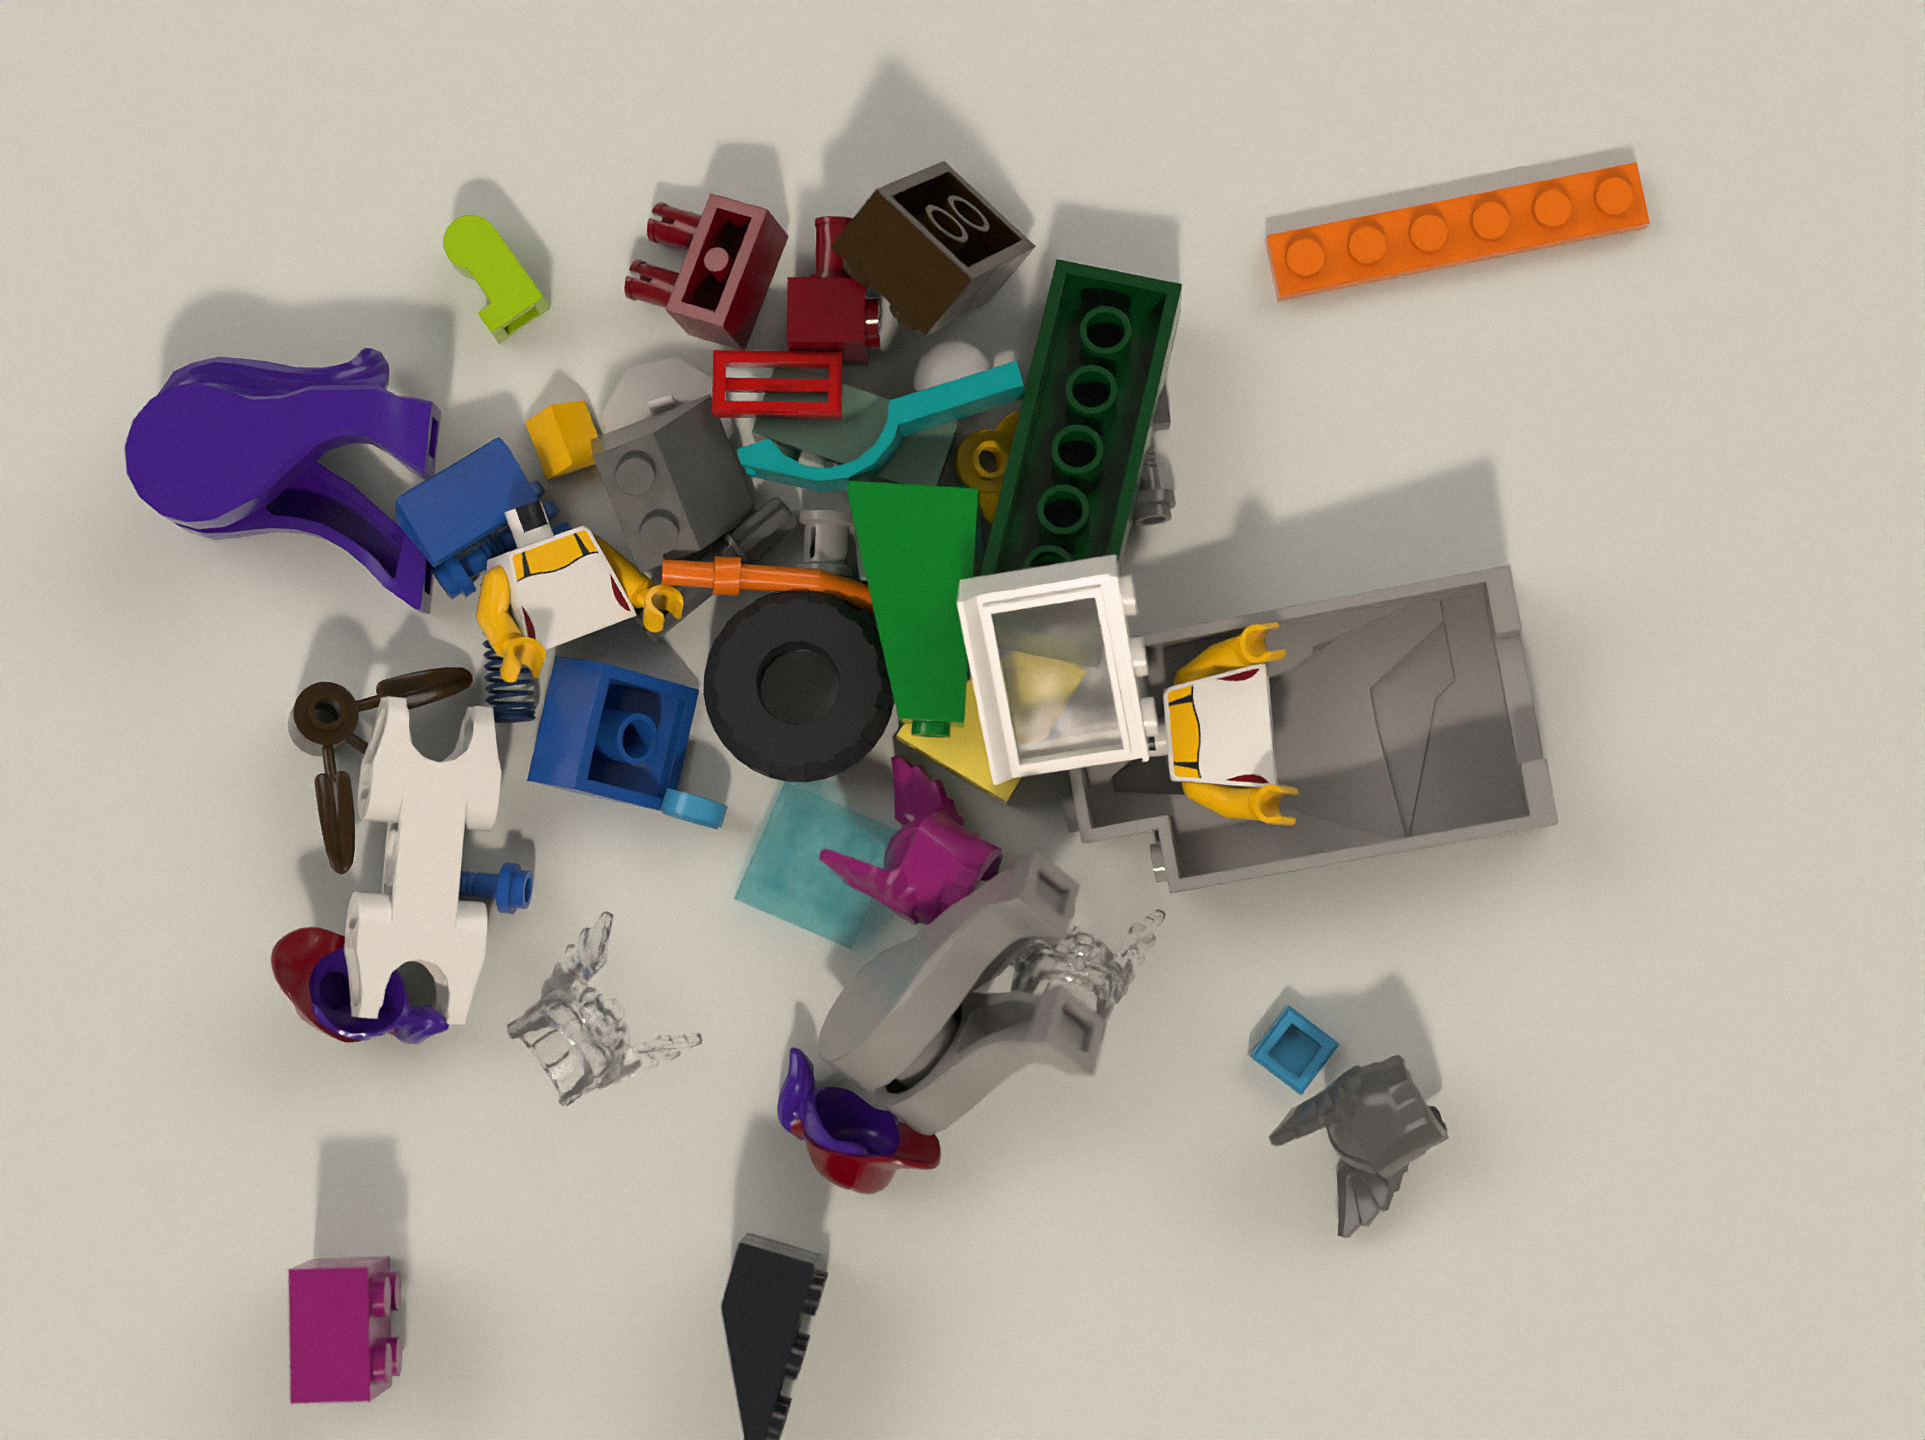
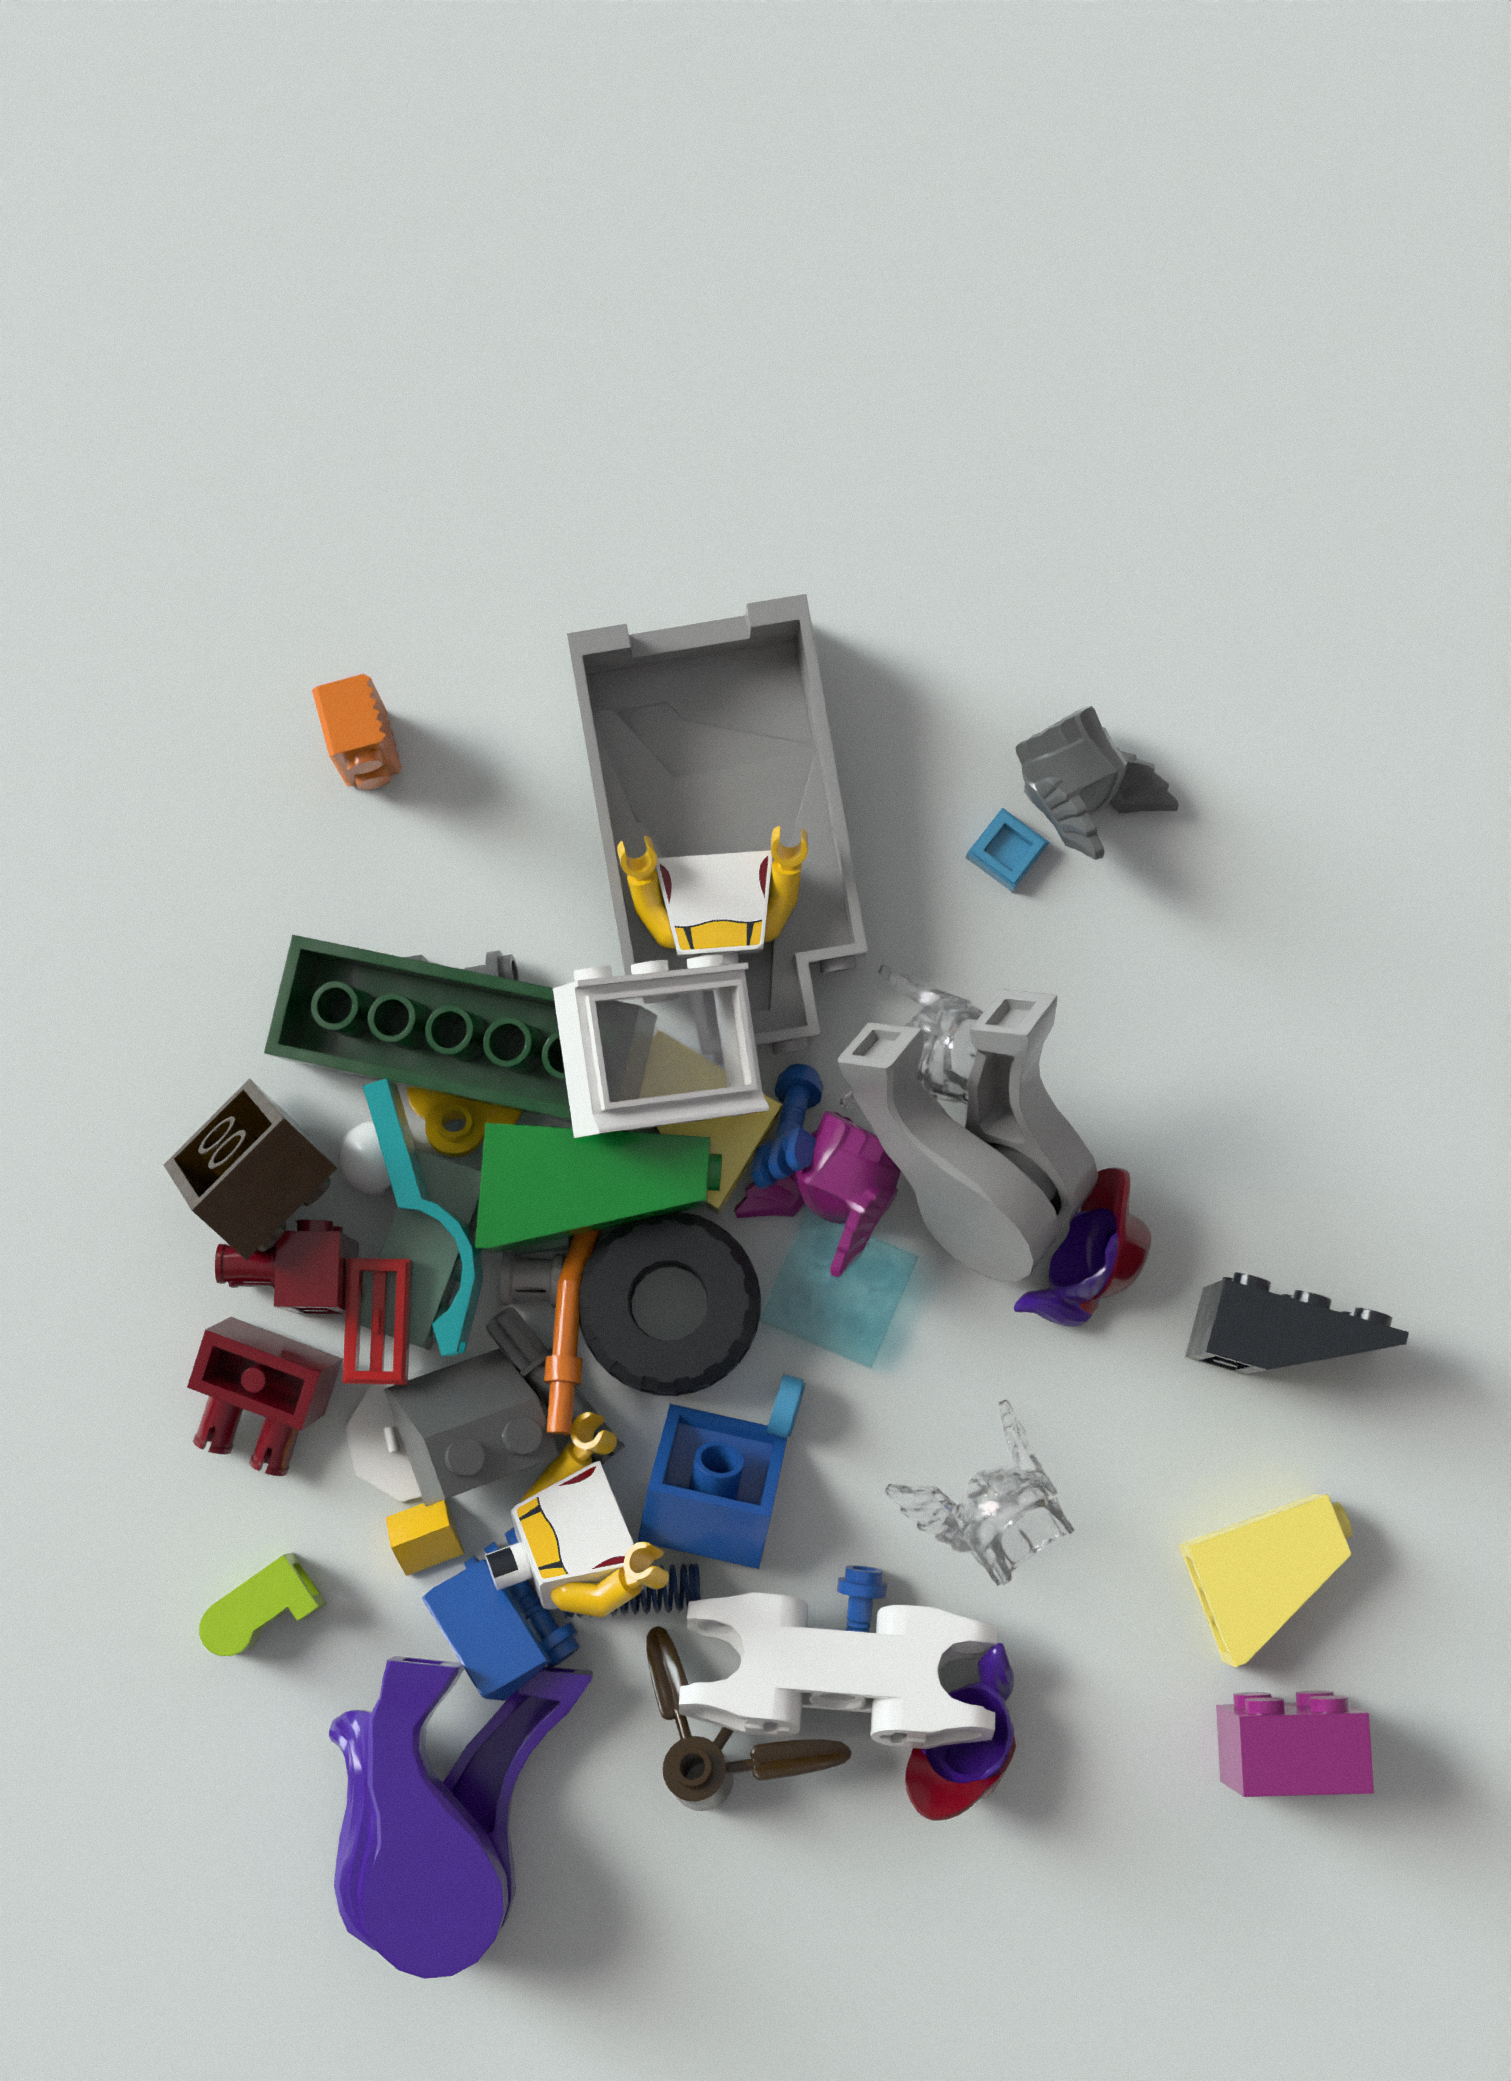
camera: 90 degrees left, 5 degrees down
orange plate [1265,162,1650,301] -> none
none -> orange brick [312,674,402,790]
none -> blue hinge [751,1064,824,1189]
none -> light yellow slope [1179,1494,1353,1667]

